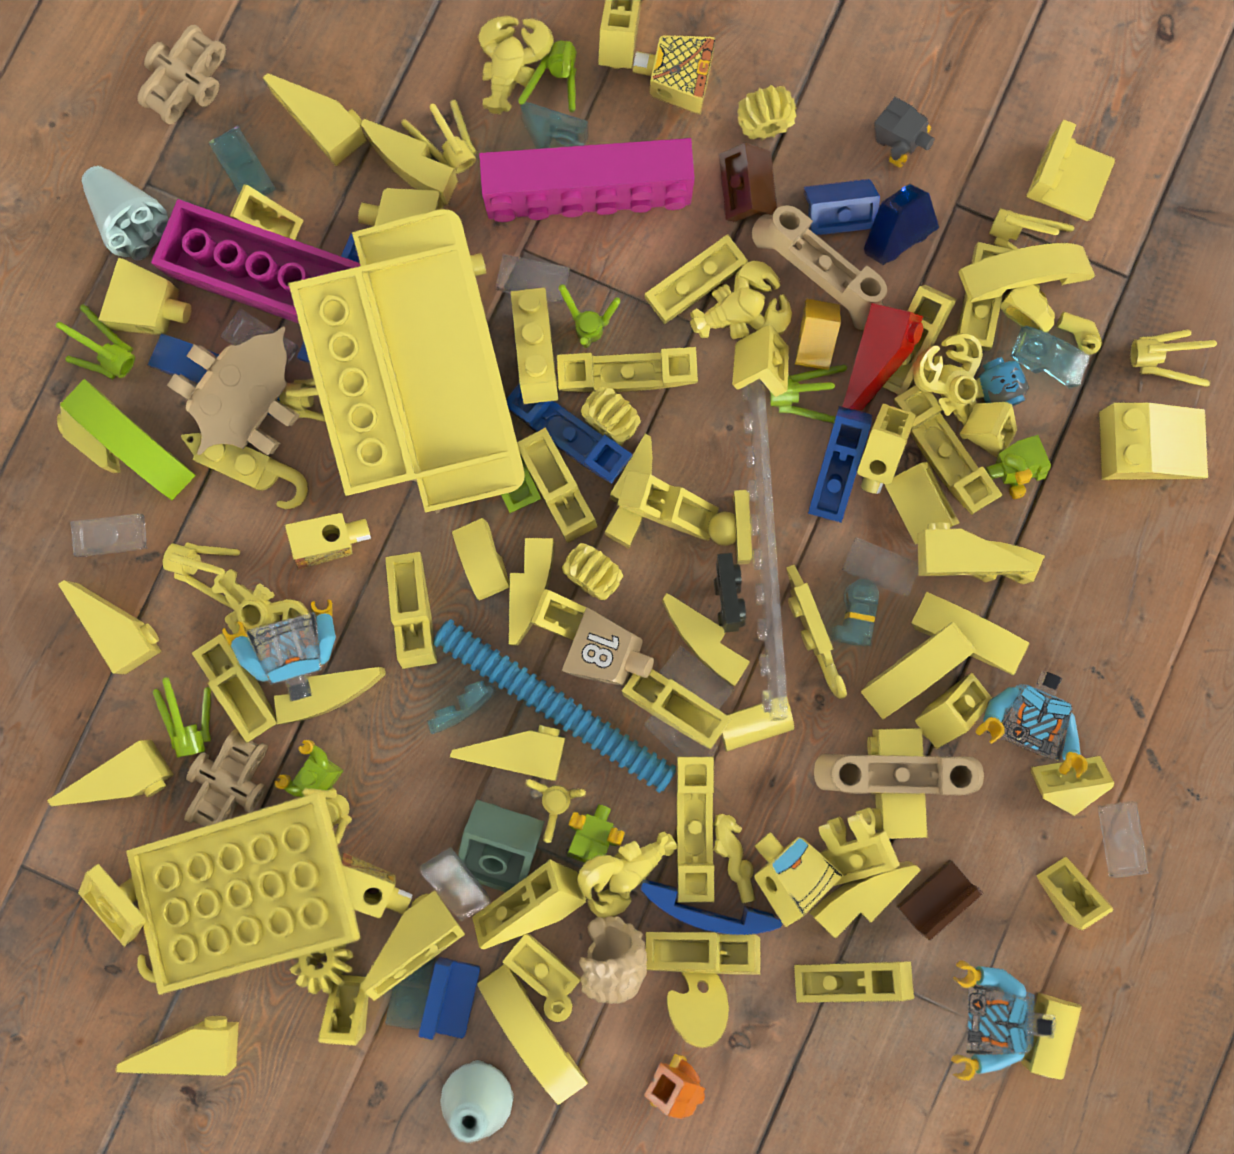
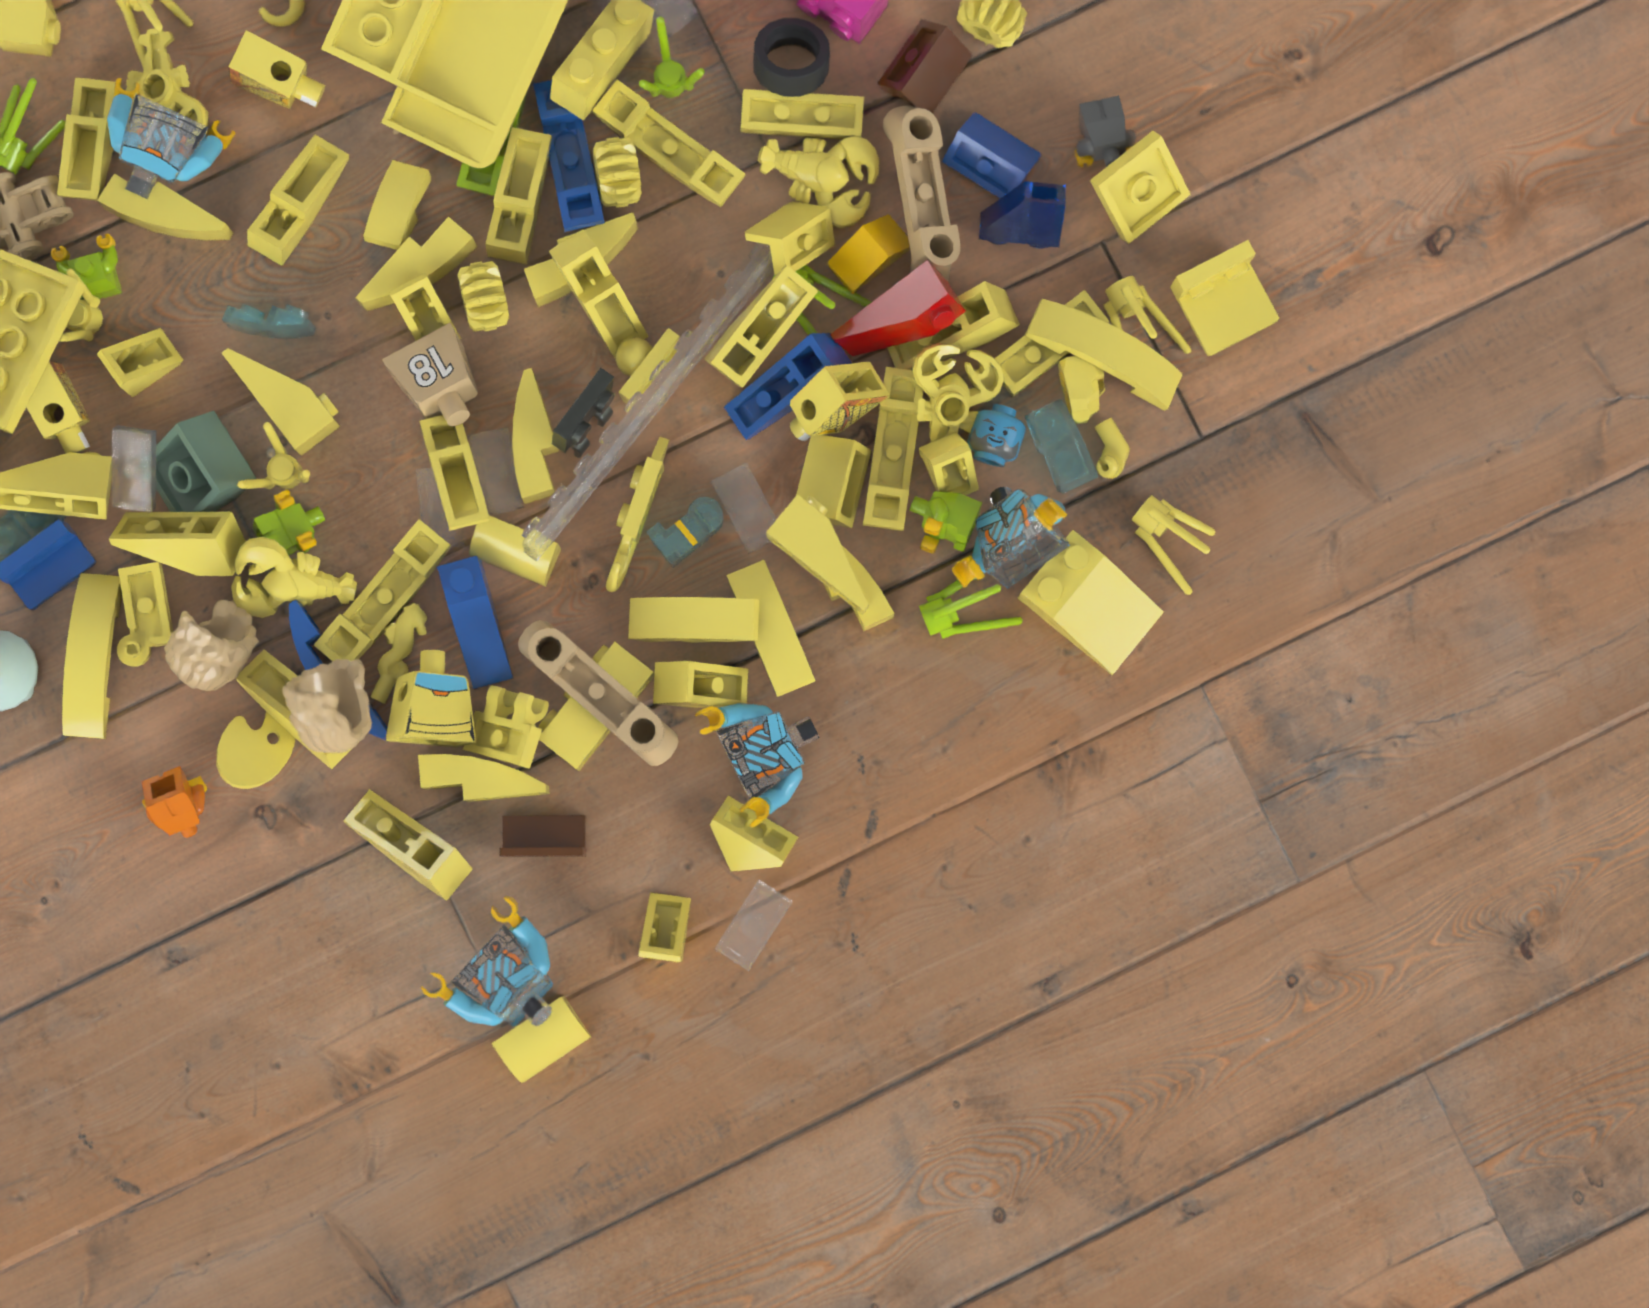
camera: 35 degrees right, 0 degrees up
dark azure piece [433,619,676,793] -> none
none -> light yellow slope [97,328,183,397]
none -> tan hair [282,659,372,753]
none -> blue slope [437,556,514,689]
none -> light yellow slope [704,265,818,388]
none -> black tyre [753,18,830,97]
none -> lime plant [919,580,1023,639]
none -> torso [952,486,1070,589]
none -> light yellow plate [1090,131,1191,244]

